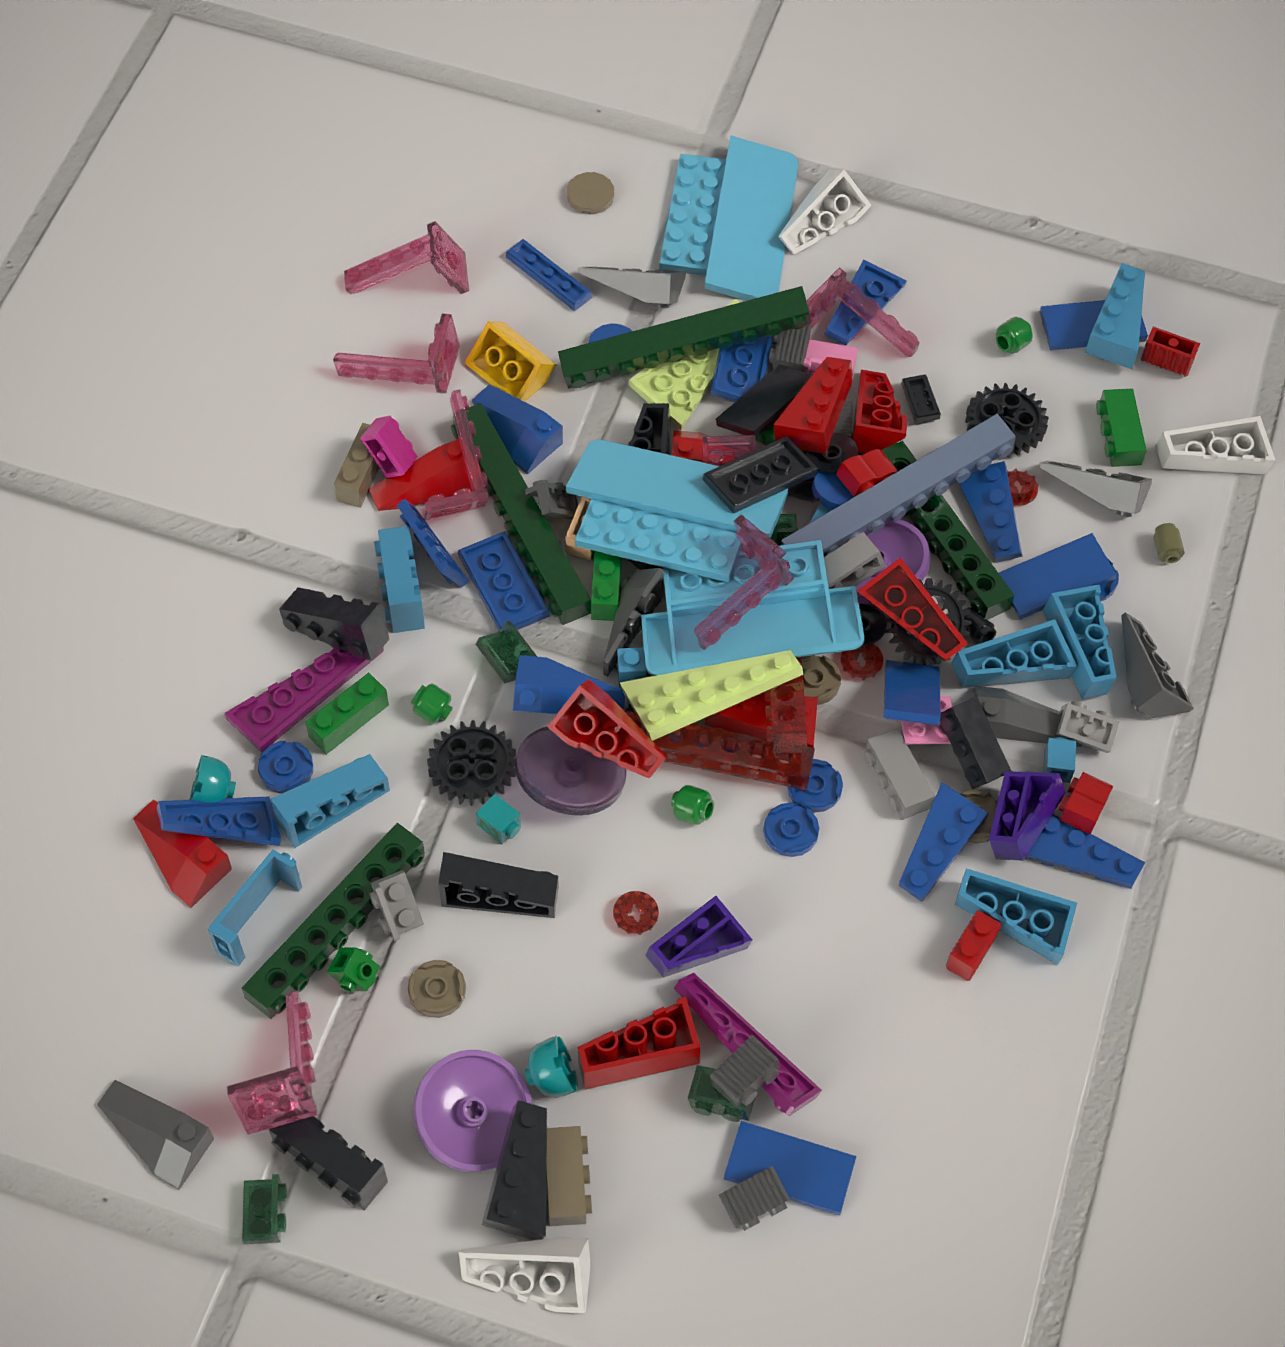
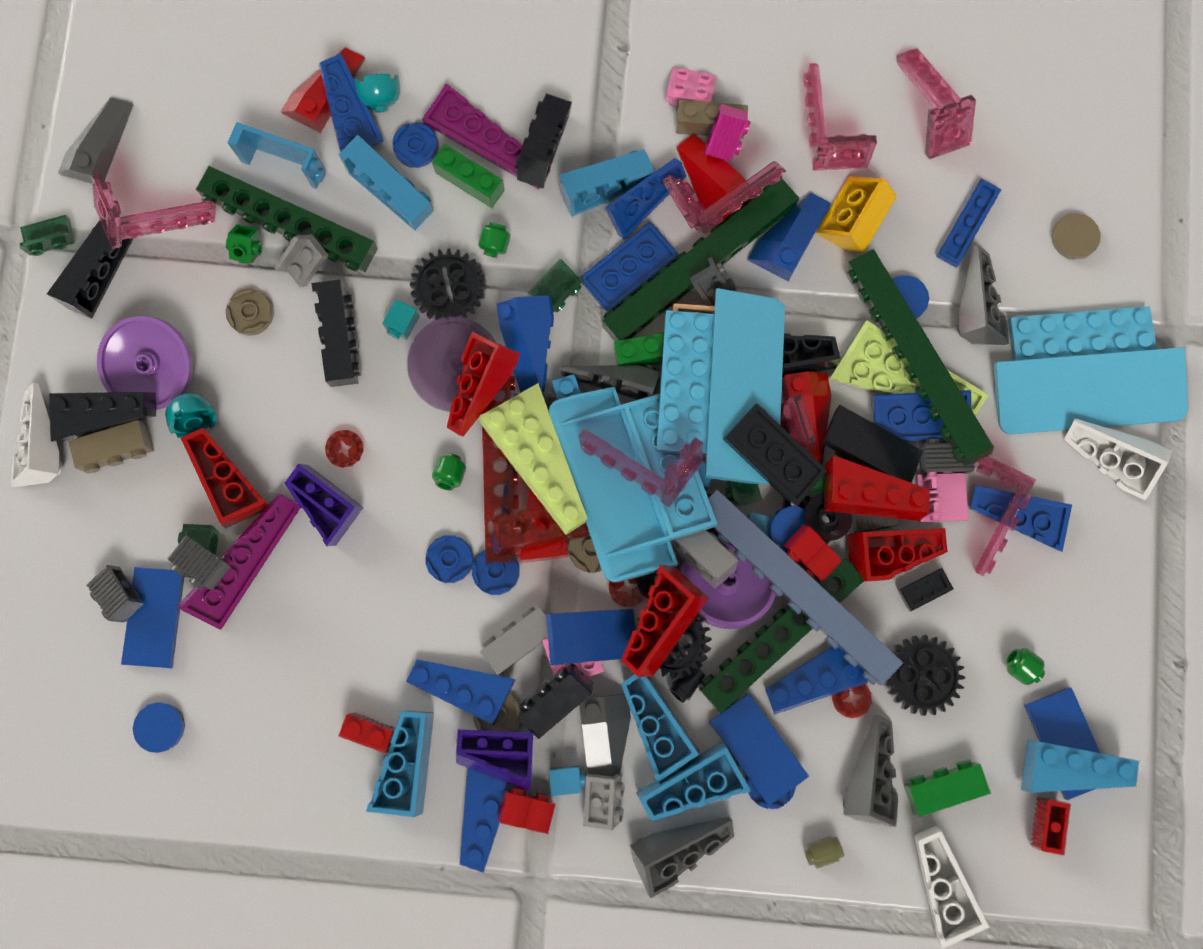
camera: 80 degrees right, 20 degrees up
none -> blue tile [132,702,185,753]
none -> bright pink hinge [665,67,717,106]

